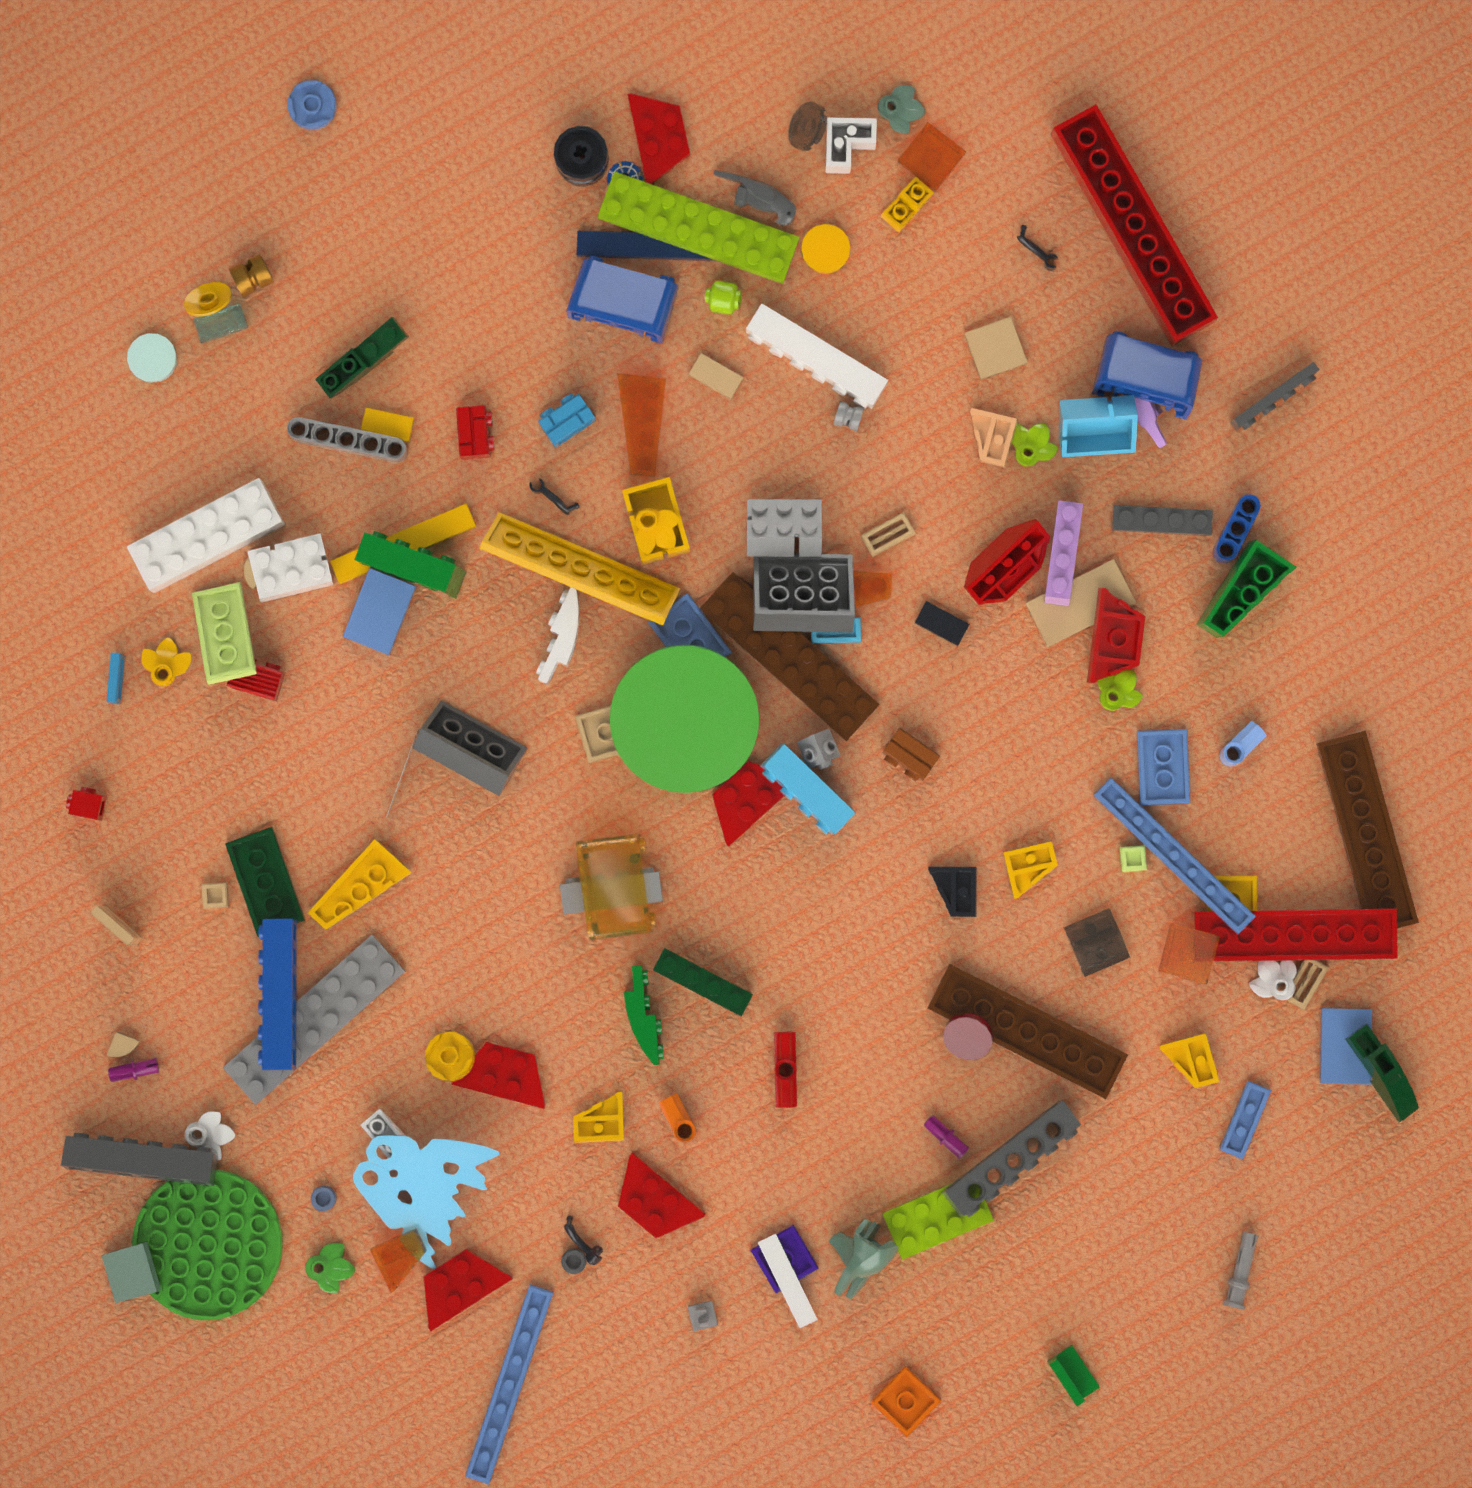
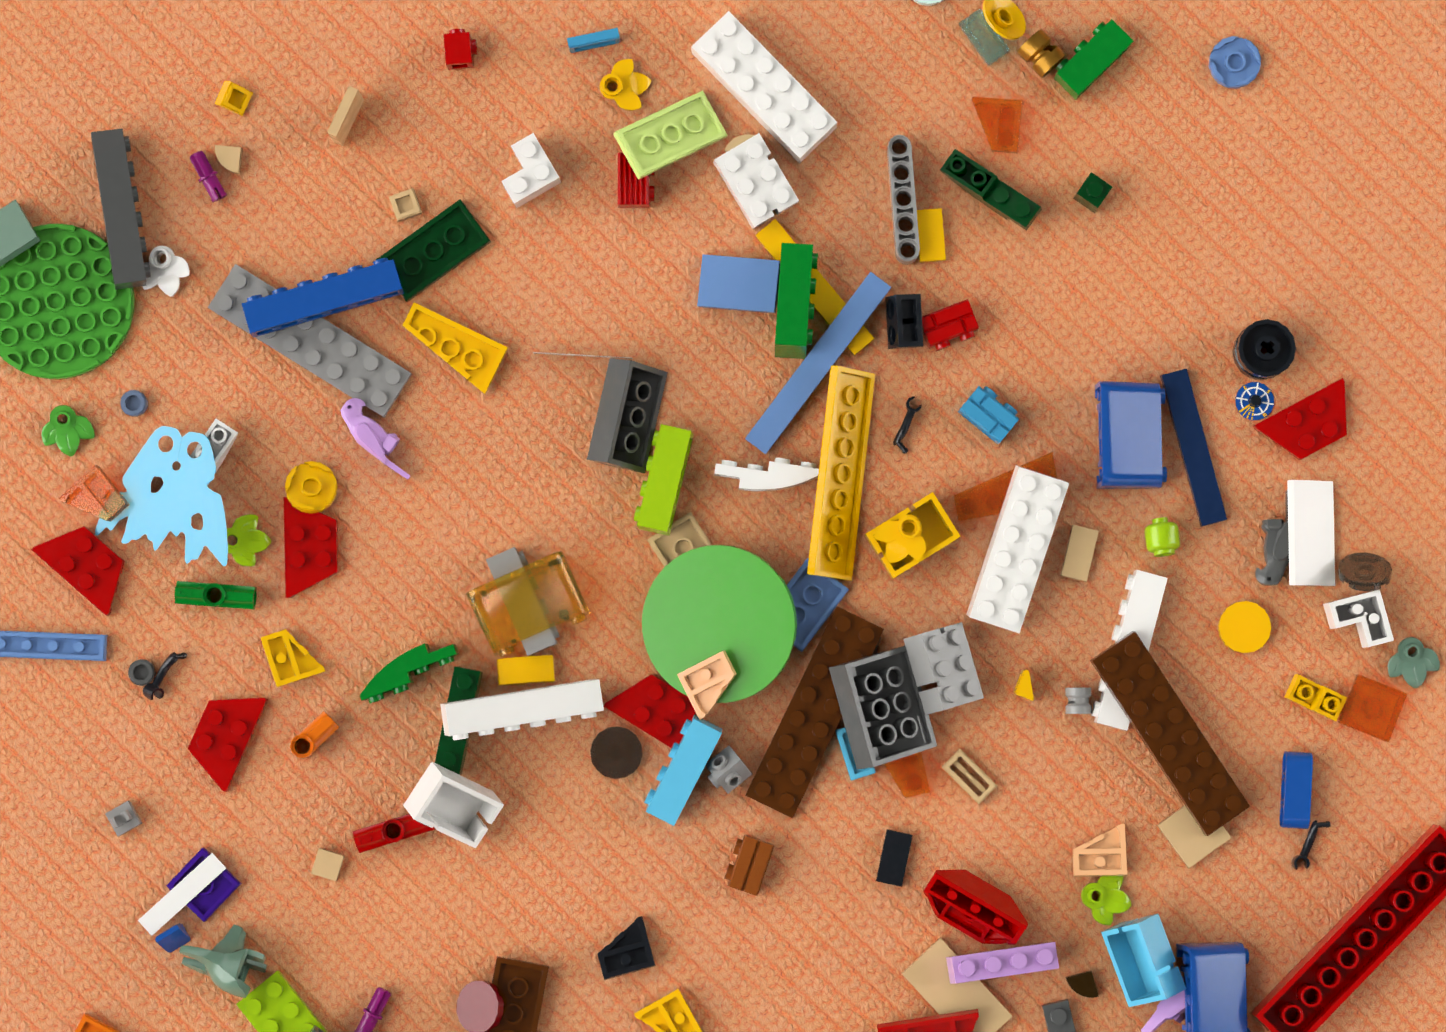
camera: 75 degrees right, 0 degrees up
lime plate [598,171,800,284] -> none
none -> blue slope [155,923,191,953]
none -> green piece [174,581,257,610]
none -> yellow slope [215,81,253,116]
none -> lime plate [227,514,272,566]
none -> tan tile [311,848,345,881]
none -> lavender animal [340,398,410,480]
none -> white piece [403,762,504,848]
none -> white brick [440,679,604,740]
none -> yellow slope [497,655,555,686]
none -> white brick [501,133,561,209]
none -> clear smoke tile [590,726,643,779]
none -> lime brick [634,424,694,536]
none -> light nougat wing [677,650,737,720]
none -> medium blue tile [745,272,891,454]
none -> black brick [885,294,923,349]
none -> white brick [967,465,1069,633]
none -> clear orange wing [972,97,1023,153]
none -> yellow slope [1013,670,1034,701]
none -> green brick [1054,19,1134,100]
none -> dark brown tile [1065,970,1099,998]
none -> dark green brick [1073,172,1112,213]
none -> reddish brown plate [1090,631,1250,836]
none -> blue beam [1280,751,1313,829]
none -> white tile [1287,480,1335,586]

